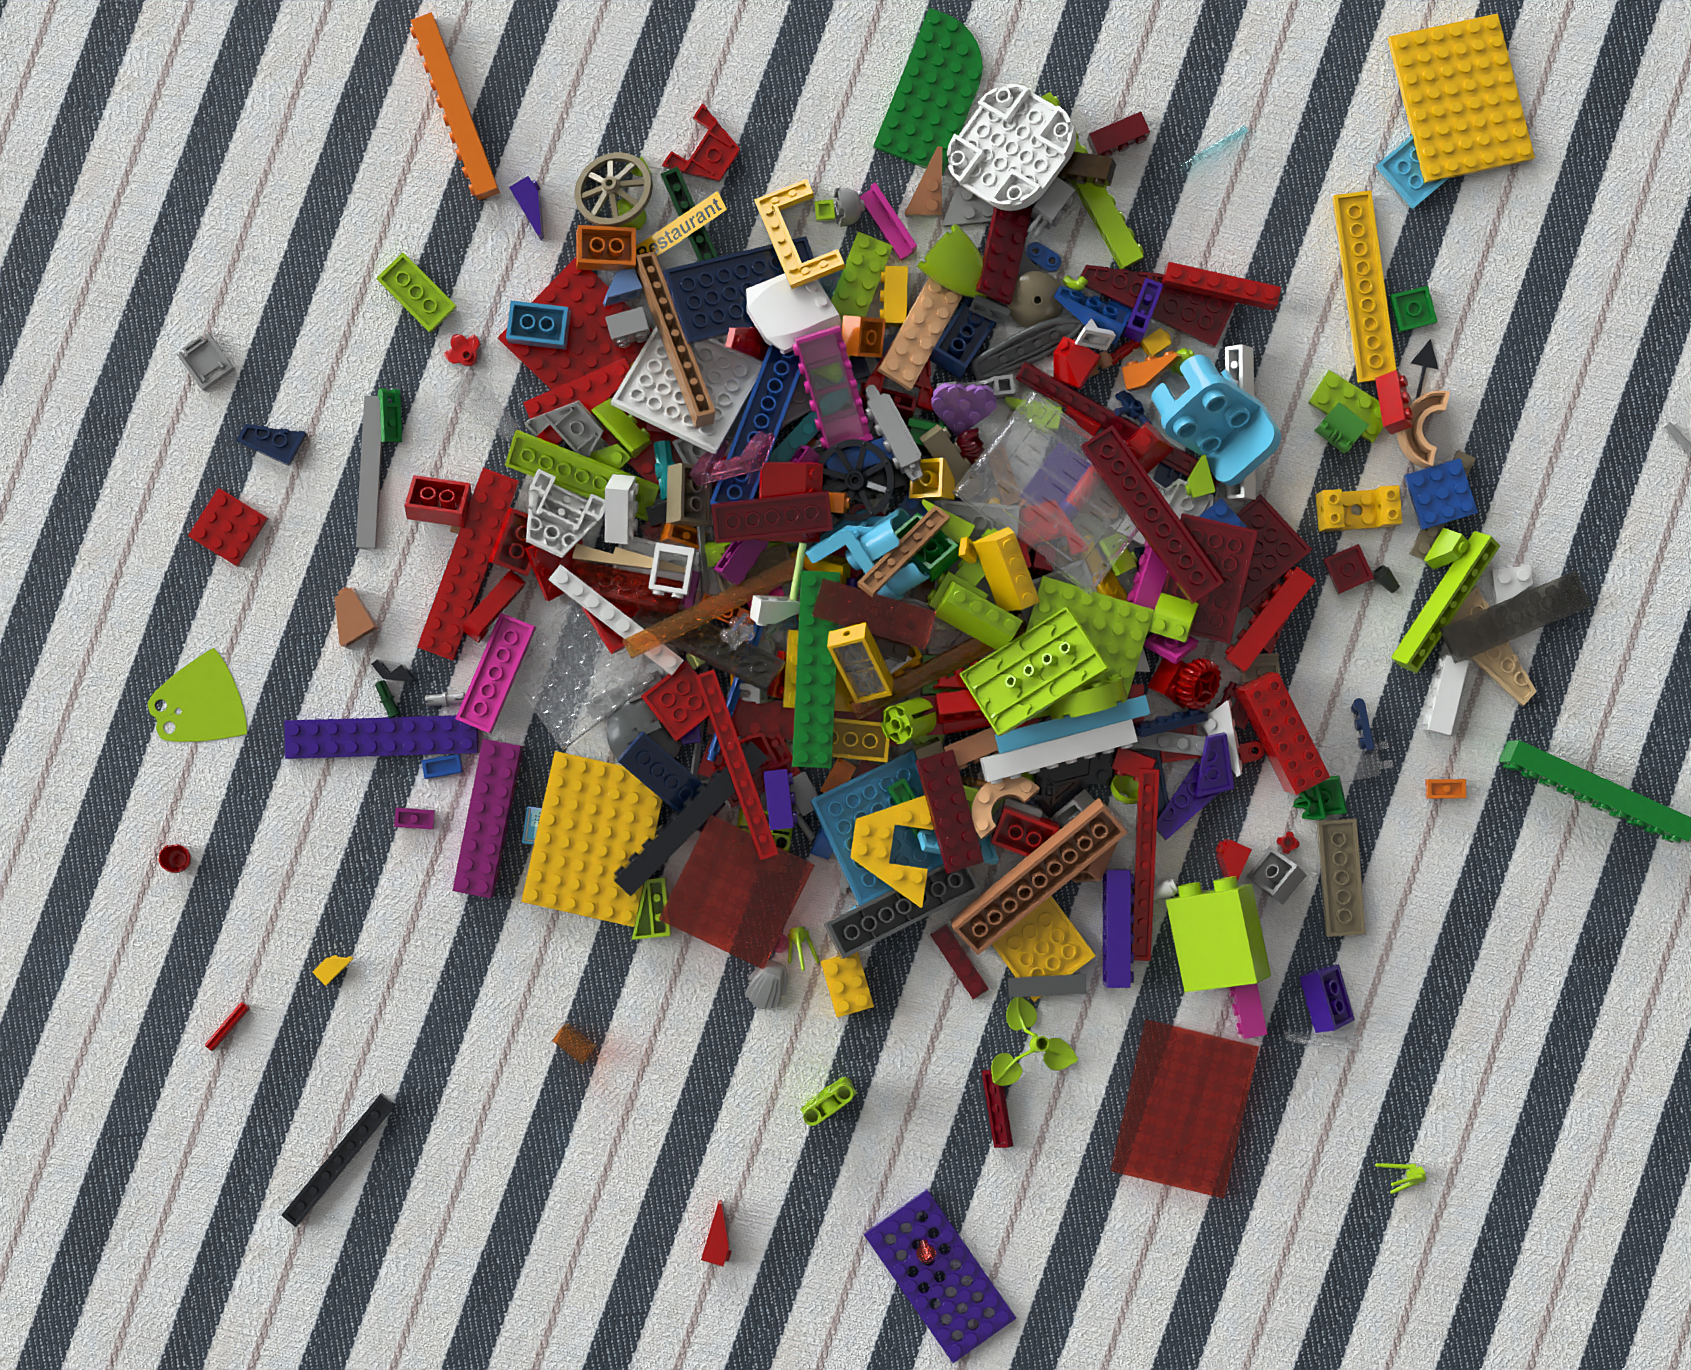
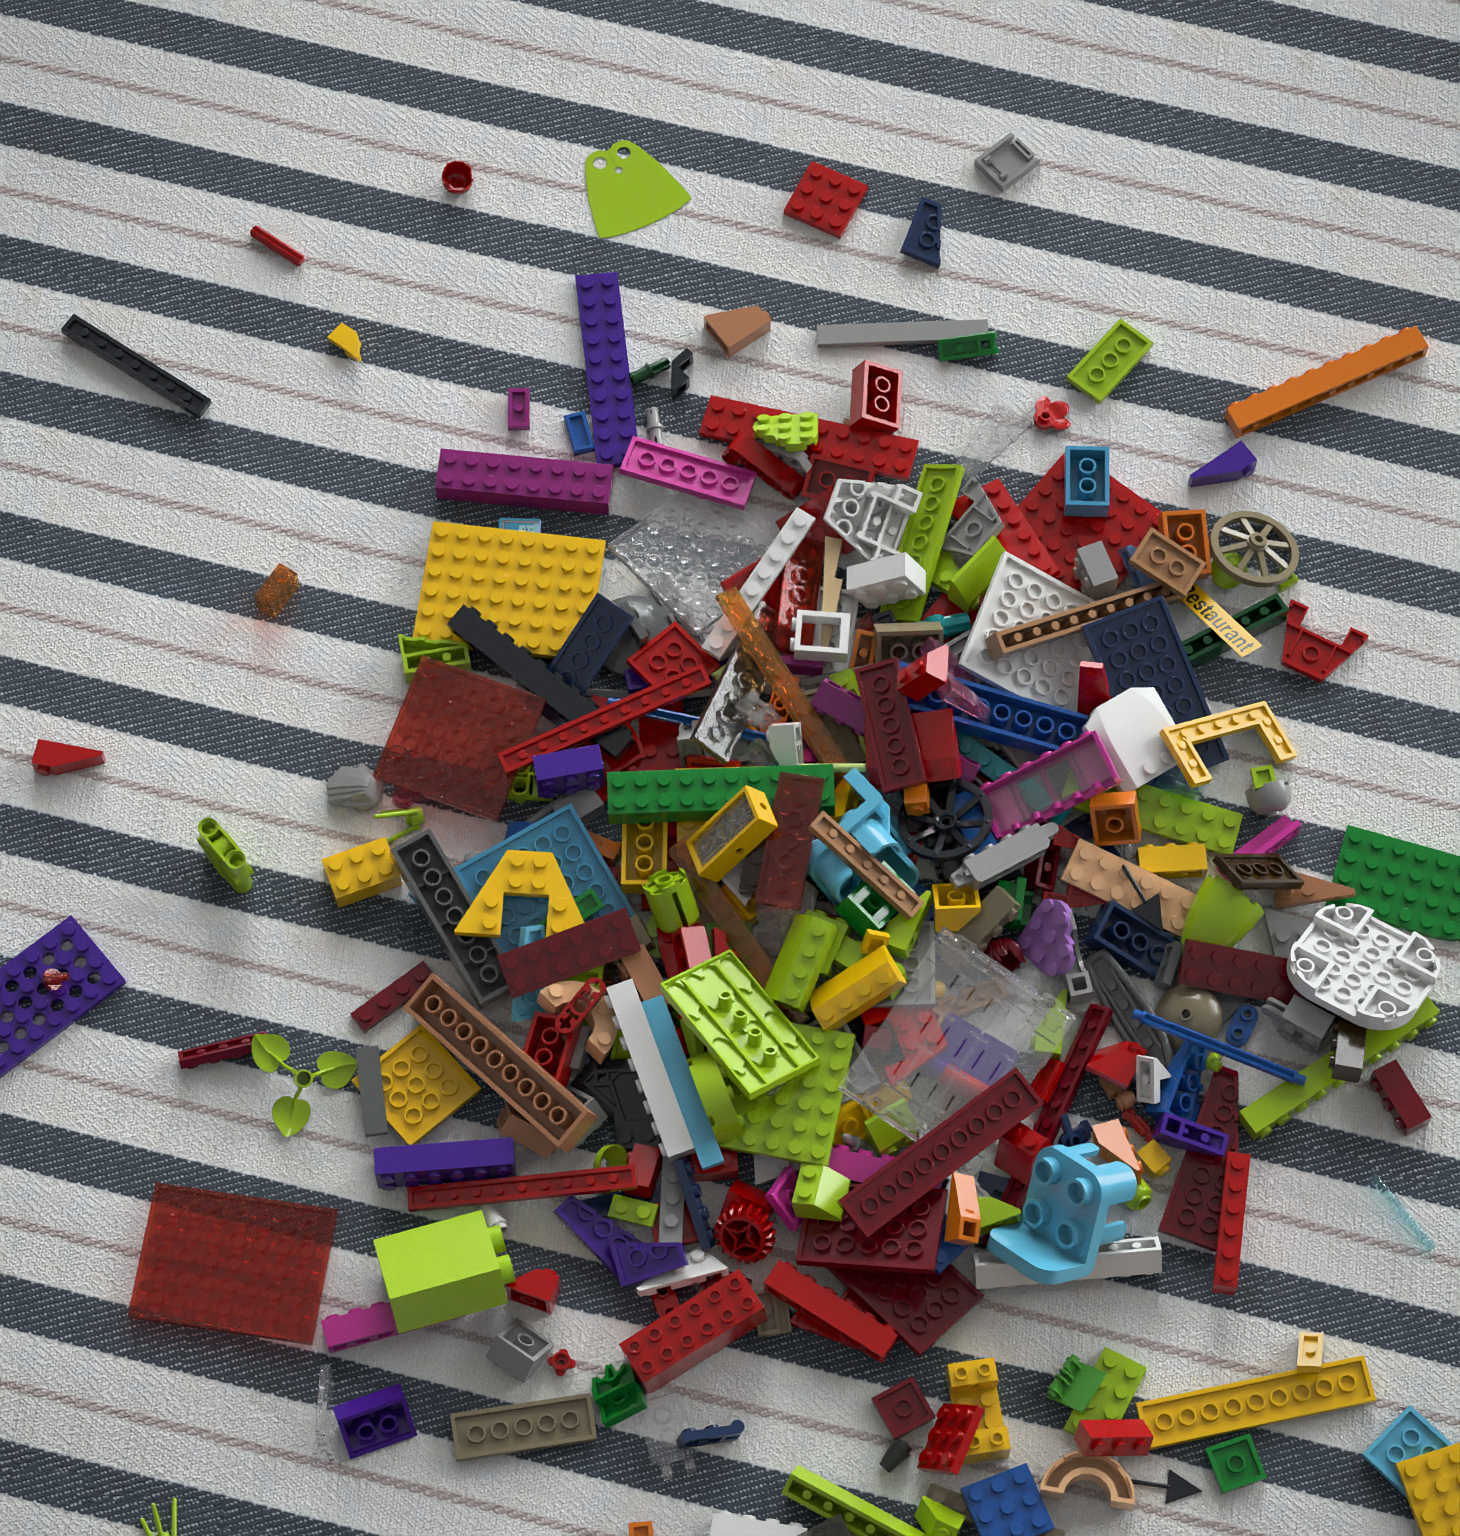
camera: 85 degrees right, 20 degrees down
none -> red beam [555,977,606,1035]
none -> lime plate [608,1194,659,1229]
none -> lime plate [753,412,818,452]
none -> light grey plate [757,438,812,472]
none -> light grey bar [842,1134,867,1153]
none -> red slope [897,644,949,701]
none -> red plate [917,1403,985,1475]
none -> orange slope [944,1172,981,1246]
none -> black piece [1122,864,1163,931]
none -> medium nougat plate [1128,527,1206,599]
none -> blue piece [1131,1008,1306,1086]
none -> dark brown plate [1212,854,1304,890]
none -> yellow plate [1297,1332,1323,1373]

